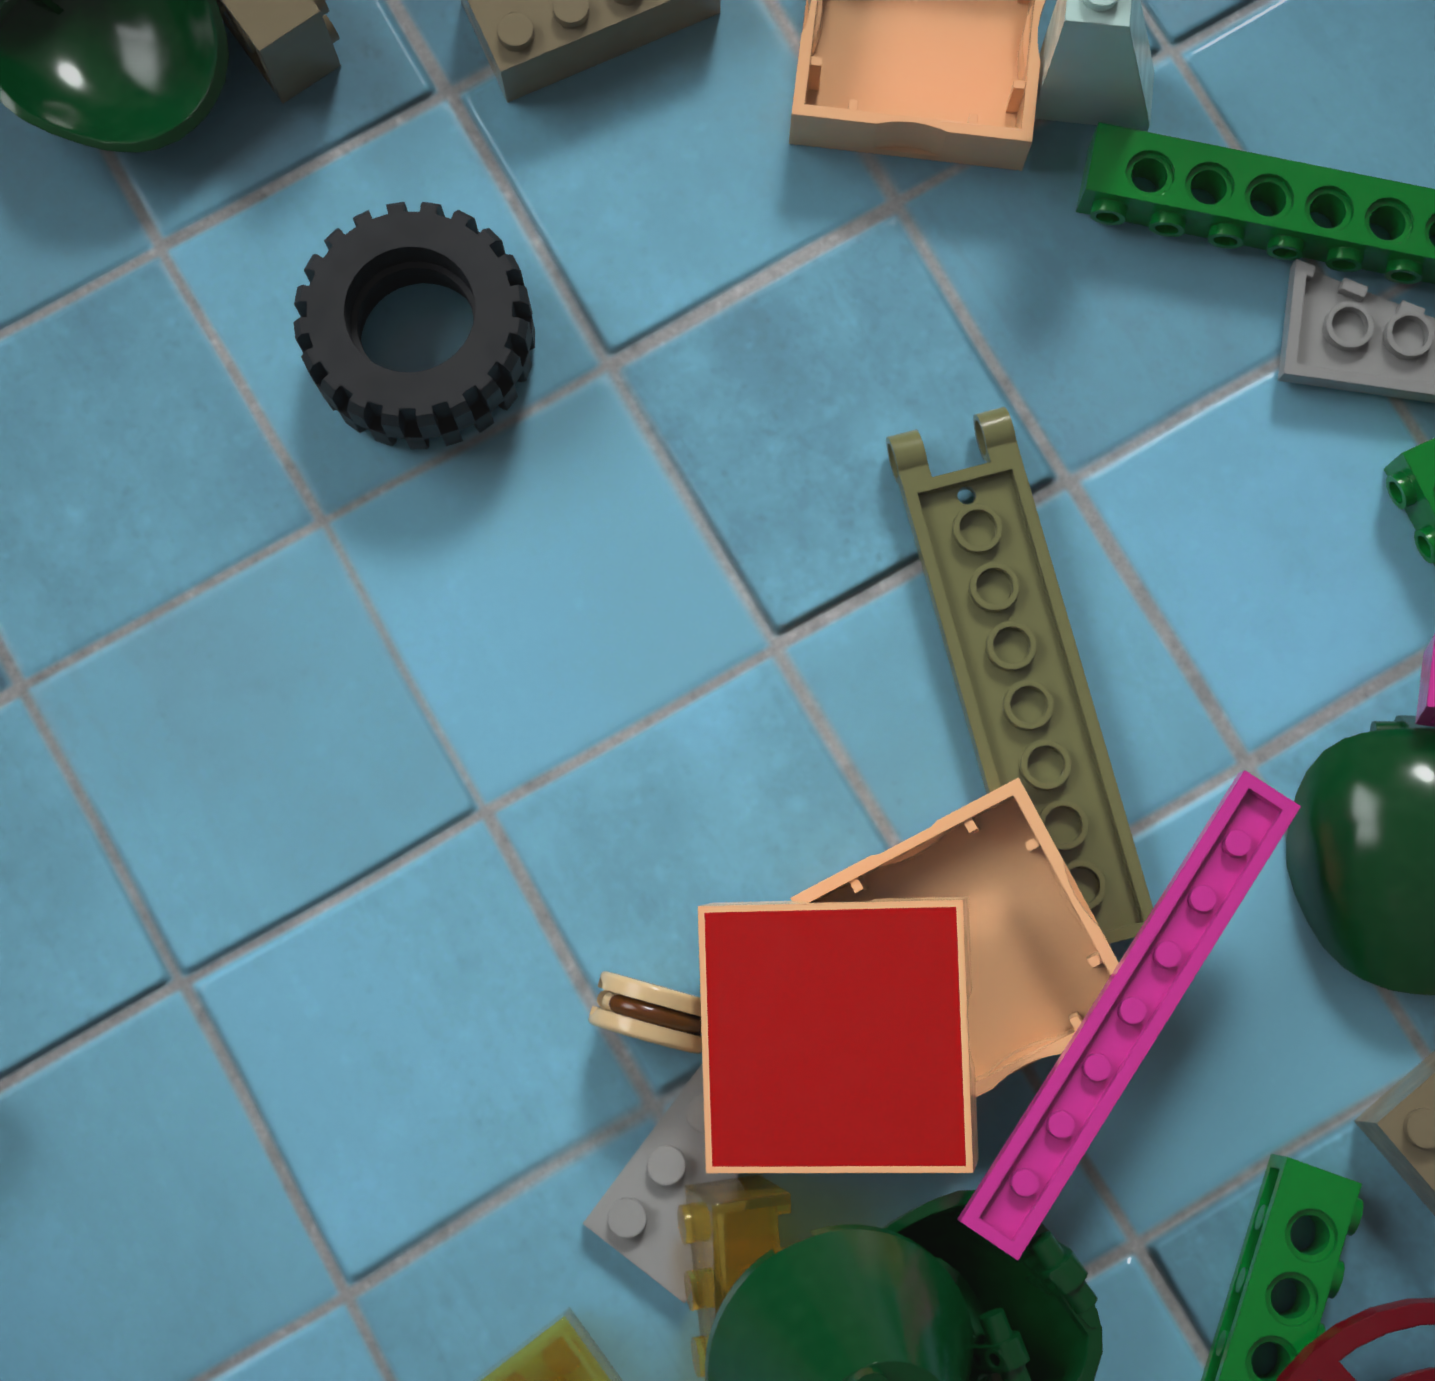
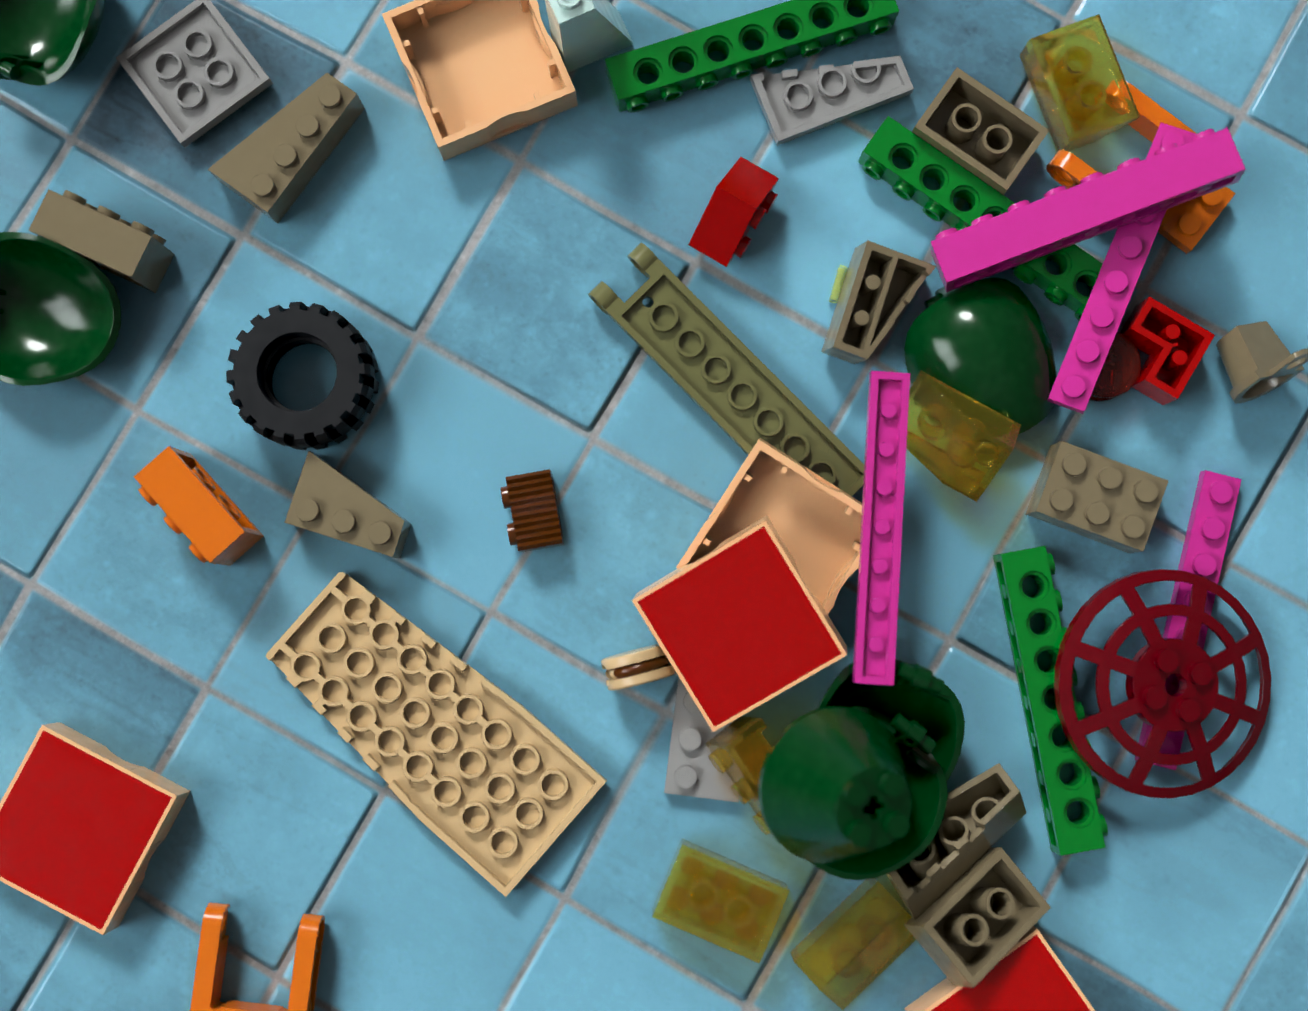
camera: 30 degrees left, 5 degrees up
none -> orange brick [134,446,264,566]
none -> tan wing [266,572,607,897]
none -> dark tan wedge [284,451,411,559]
none -> reddish brown brick [501,469,565,552]
none -> red brick [688,157,779,267]
none -> dark tan wedge [821,240,936,364]
none -> yellowish green leg [828,265,848,303]
none -> clear yellow slope [906,371,1021,502]

